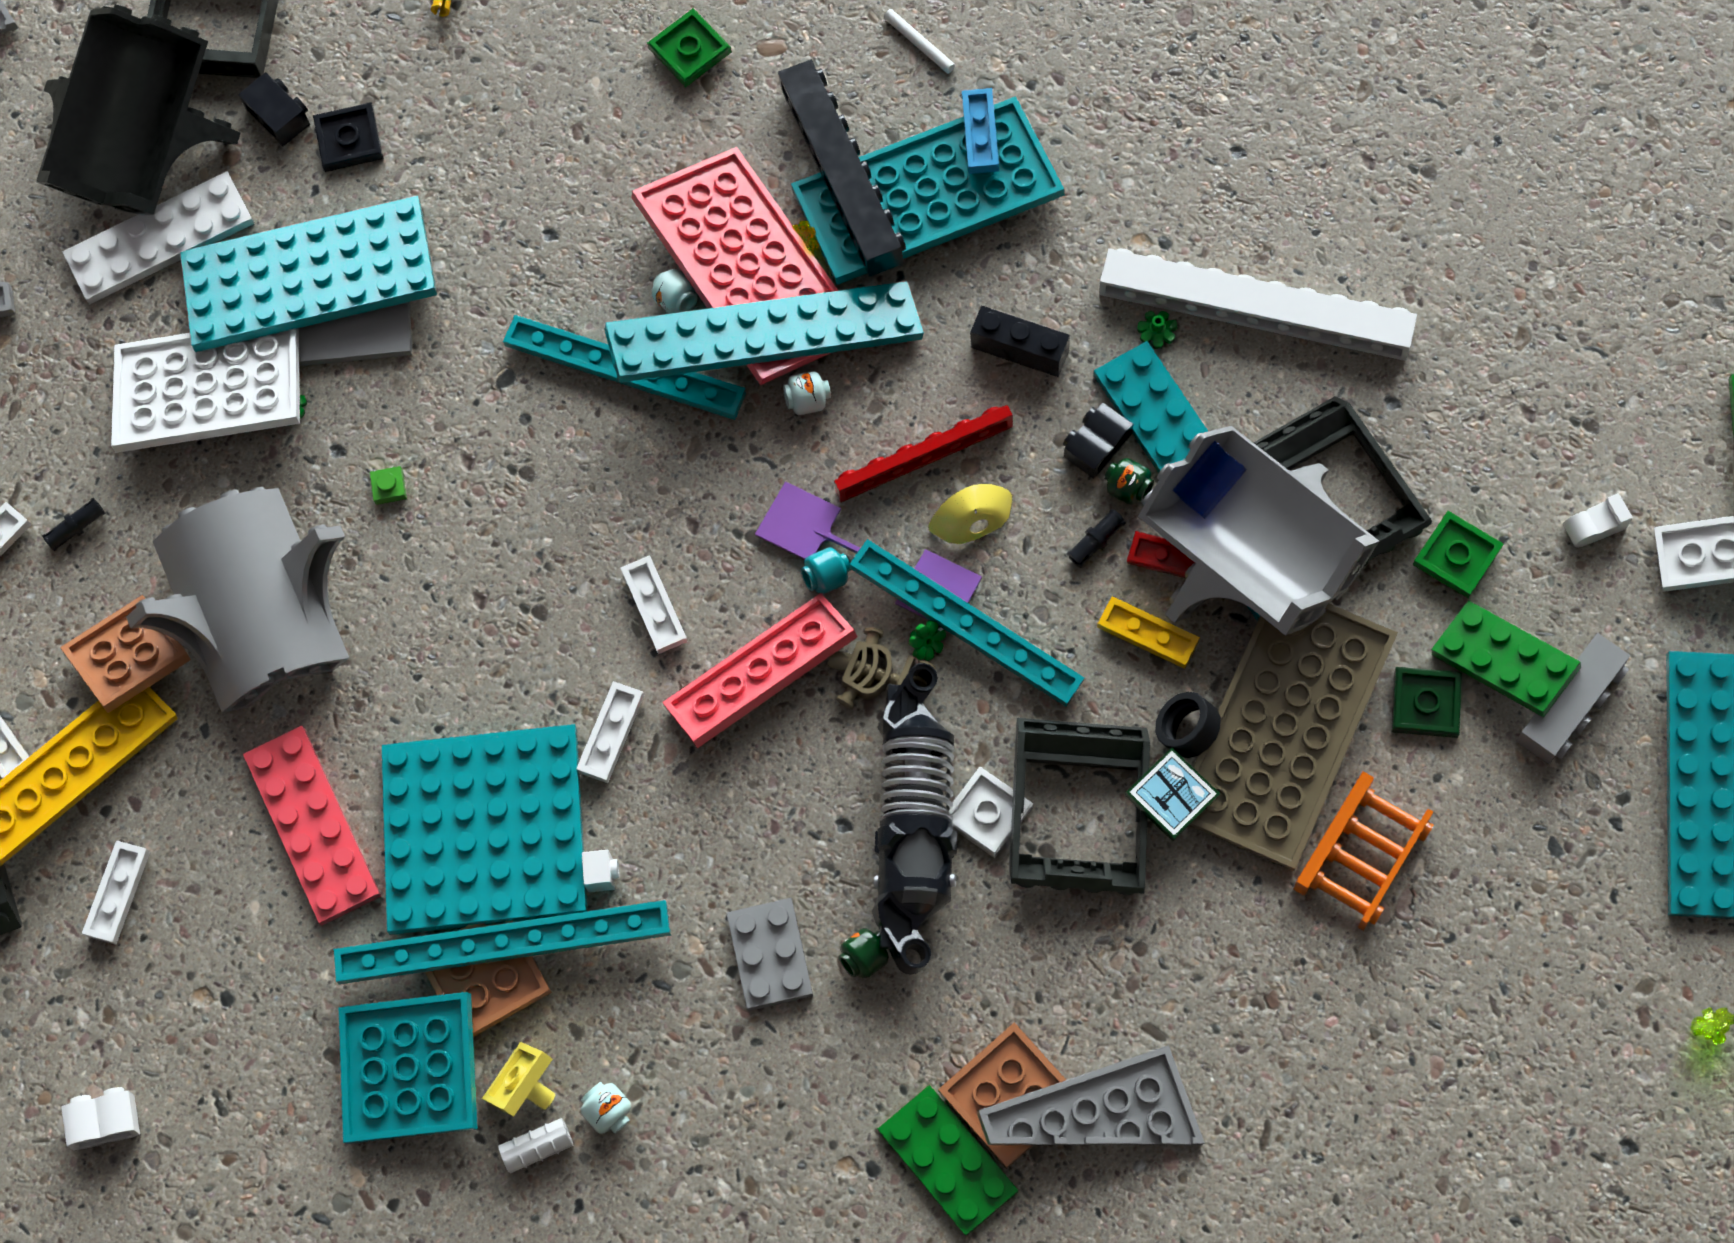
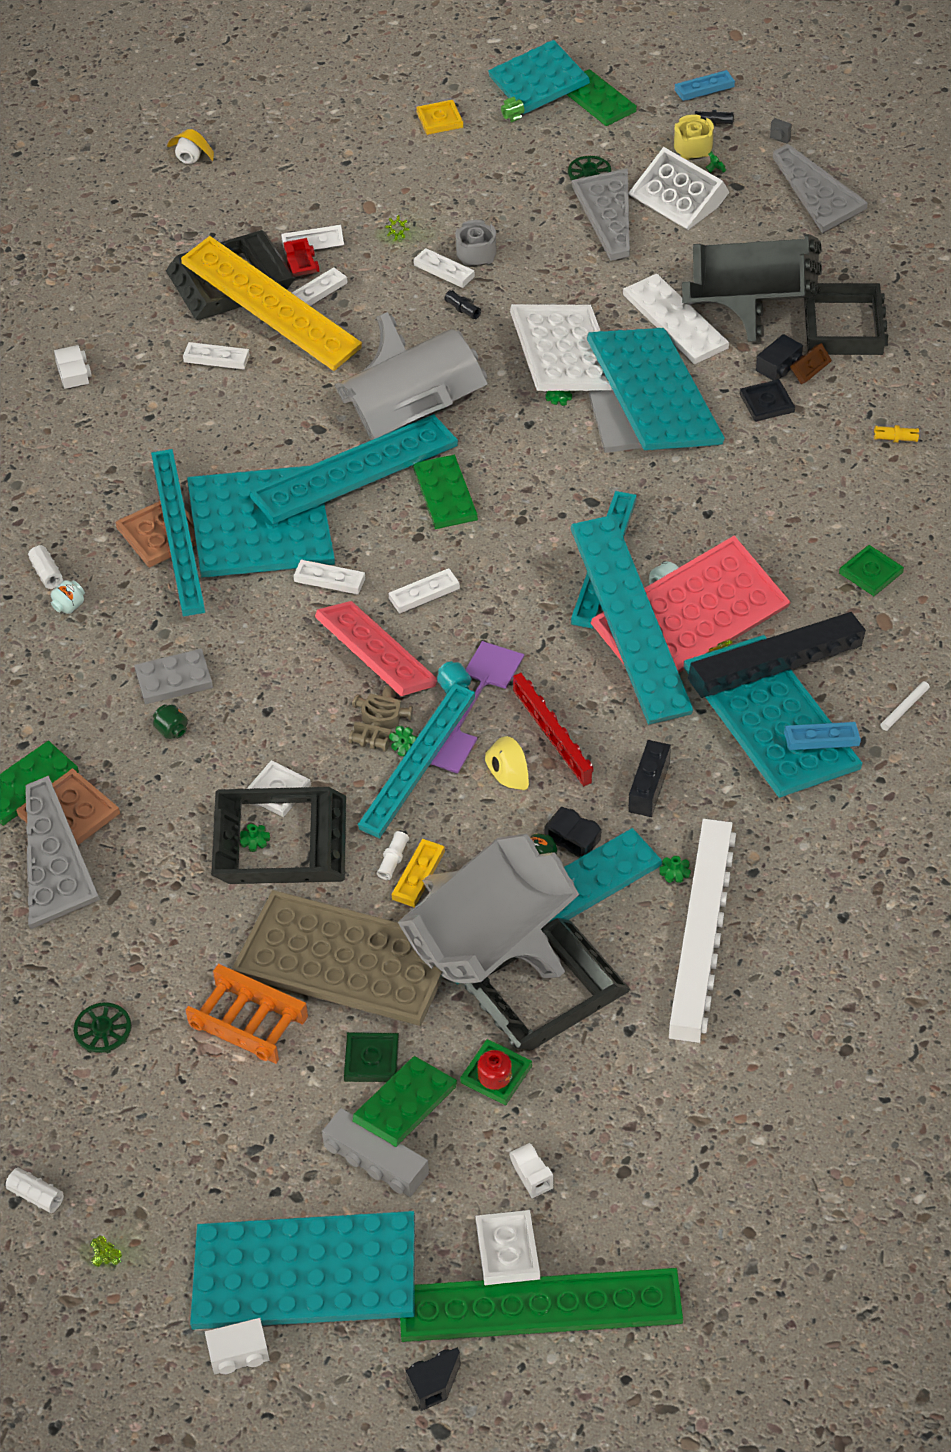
camera: 80 degrees right, 20 degrees down
nougat plate [60,595,191,713] -> none
coral plate [243,725,382,926] -> none
teal plate [338,992,478,1144] -> none
bright green plate [370,466,407,505] -> none
light yellow tile [482,1042,555,1117] -> none
white plate [582,850,620,893] -> none
light aqua head [783,371,831,415] -> none
piece [872,663,957,975] -> none
black pin [1066,509,1126,568] -> none
tile [1125,748,1220,841] -> none
black tyre [1155,691,1221,758] -> none
clear blue panel [1172,441,1247,519] -> none
none -> white axle [6,1167,64,1213]
none -> dark green wheel [73,1002,132,1053]
none -> green plant [240,824,271,852]
none -> teal plate [250,414,458,524]
none -> white pin [377,831,409,880]
none -> green plate [413,454,478,529]
none -> red head [478,1050,512,1090]
none -> reddish brown plate [790,343,832,384]

